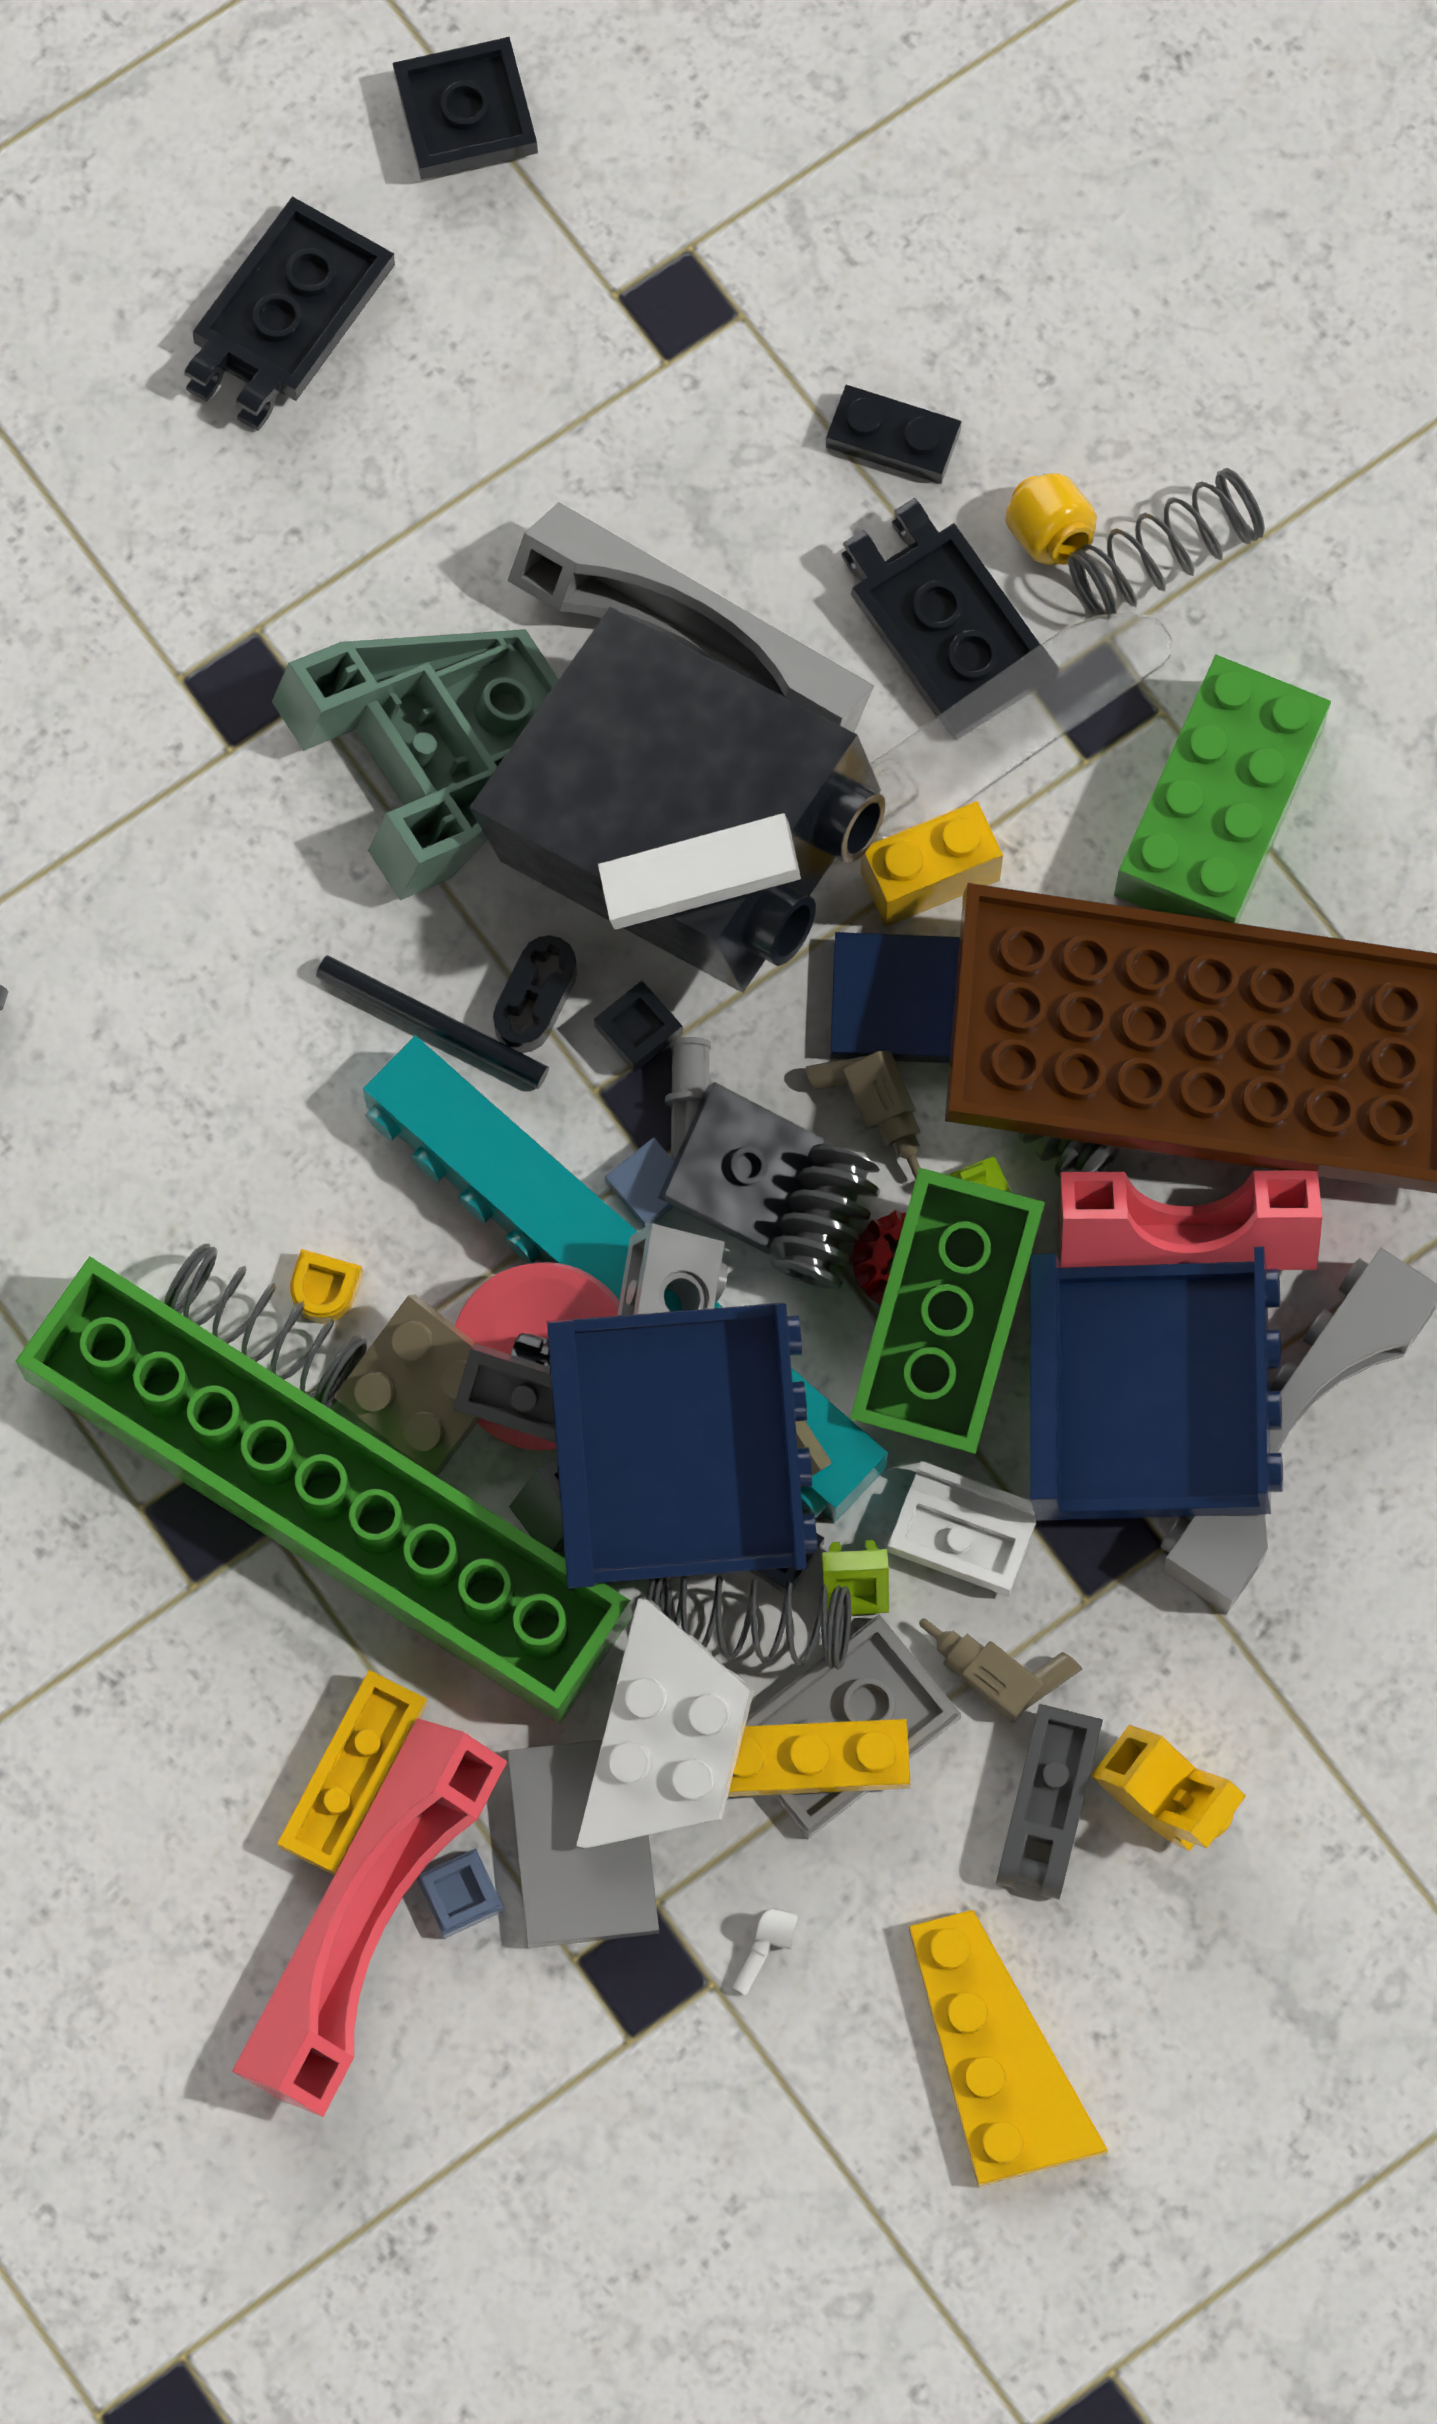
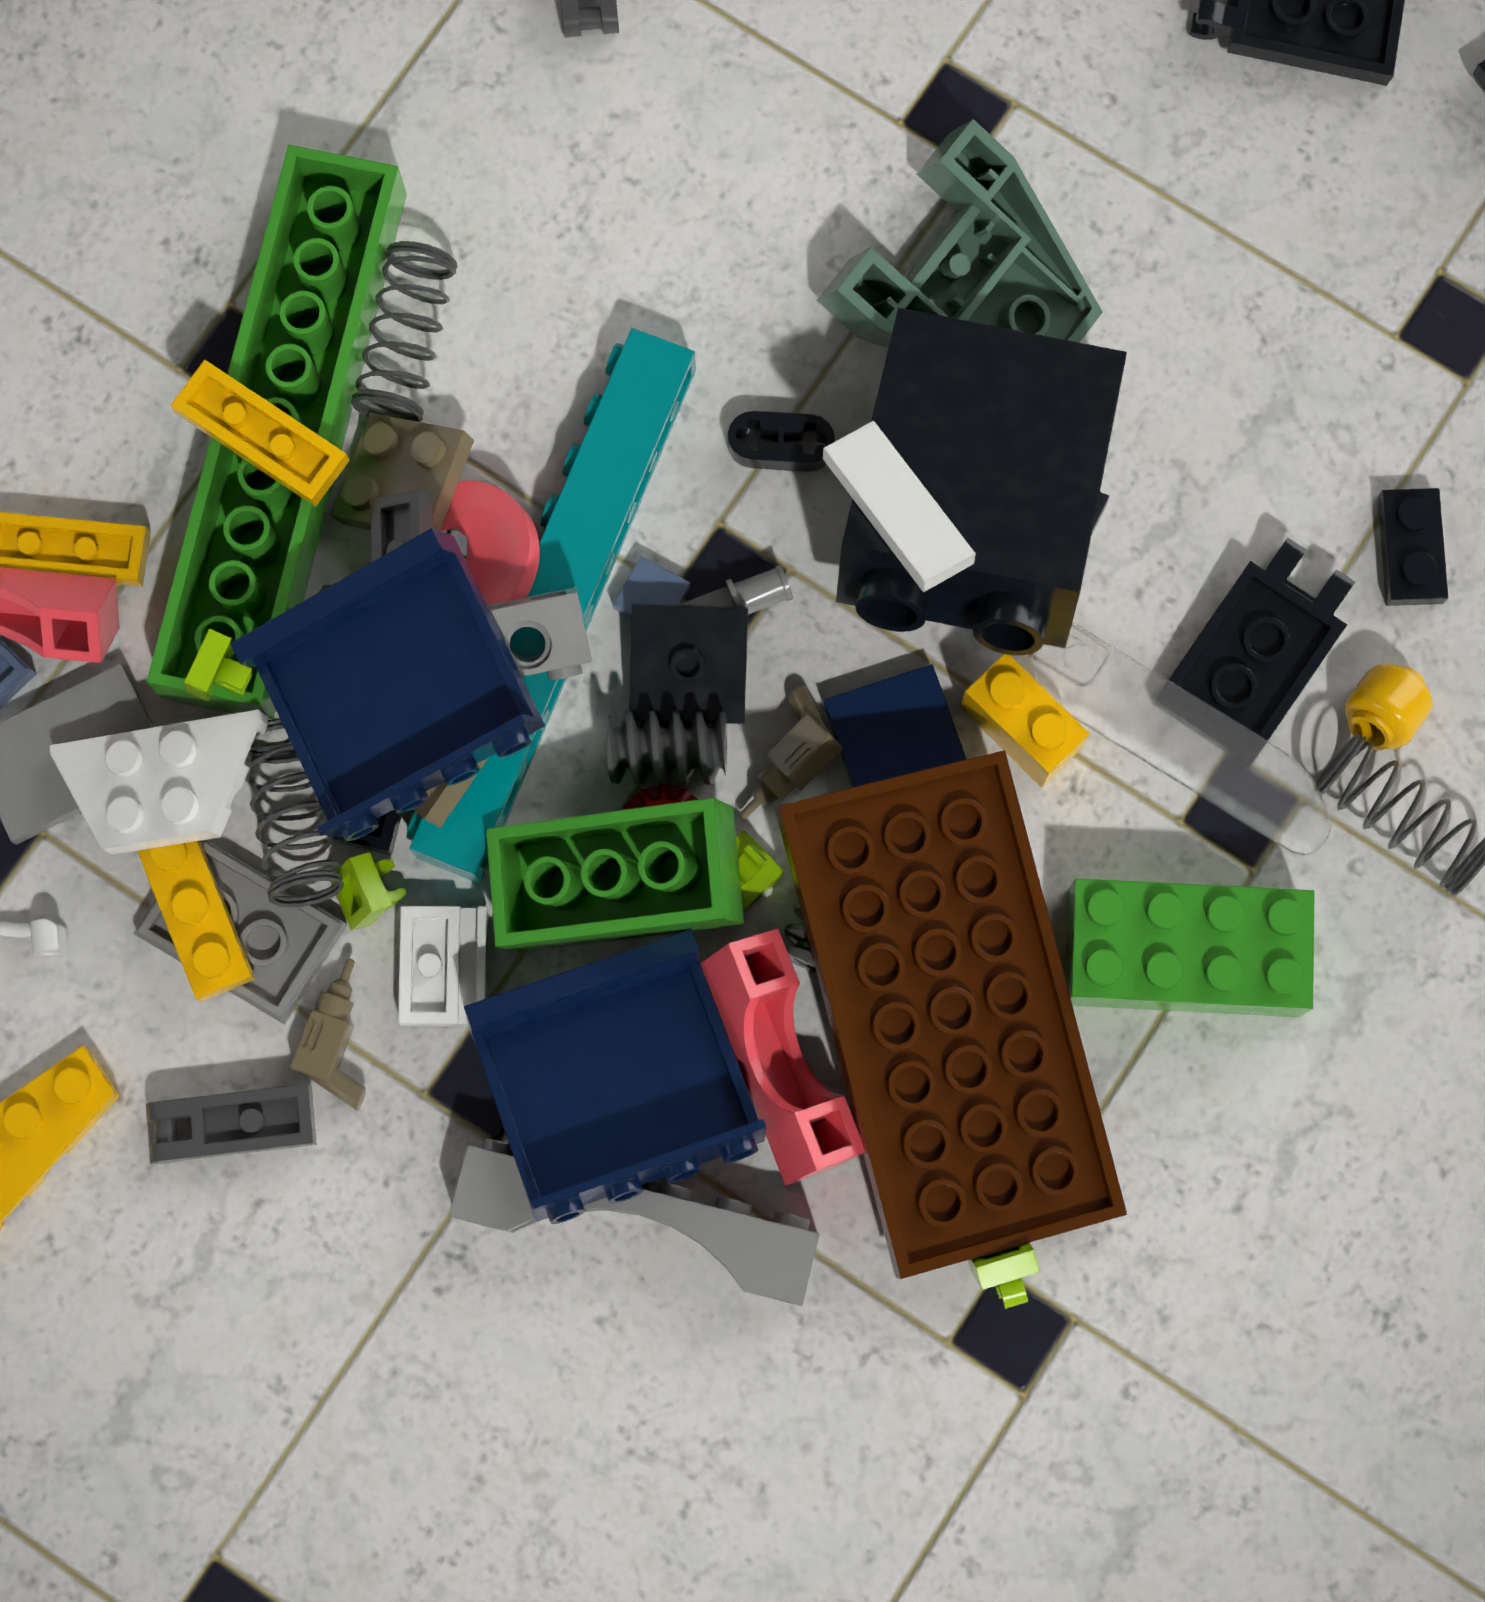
camera: 70 degrees right, 5 degrees up
yellow tile [290,1249,363,1324] -> none
black bar [316,955,549,1089] -> none
light grey arch [507,502,874,732] -> none
black plate [594,980,683,1072] -> none
yellow brick [1090,1725,1246,1851] -> none
none -> yellow plate [170,360,350,507]
none -> lime tile [184,629,253,702]

